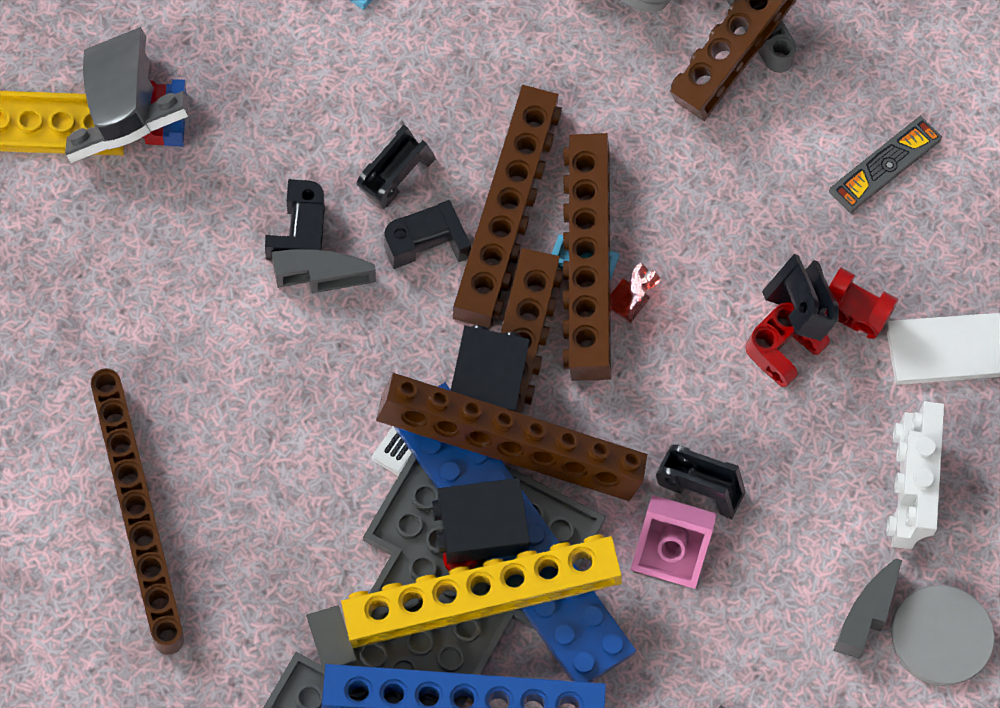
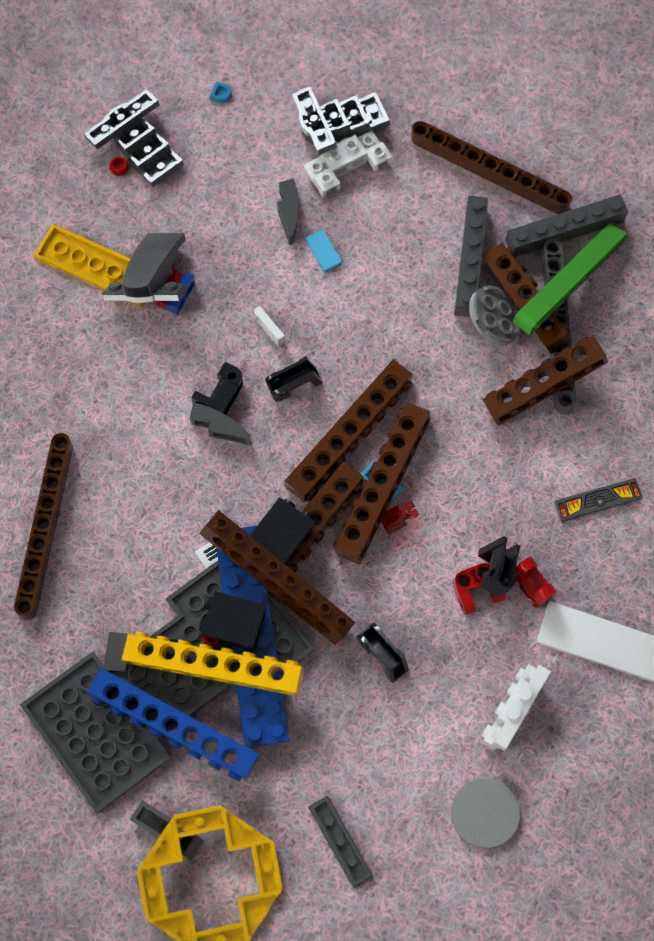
camera: 30 degrees right, 5 degrees up
black piece [384,200,471,269] -> none
bright pink slope [630,495,717,589] -> none
dark grey slope [833,558,902,659] -> none
none -> white tile [254,306,285,347]

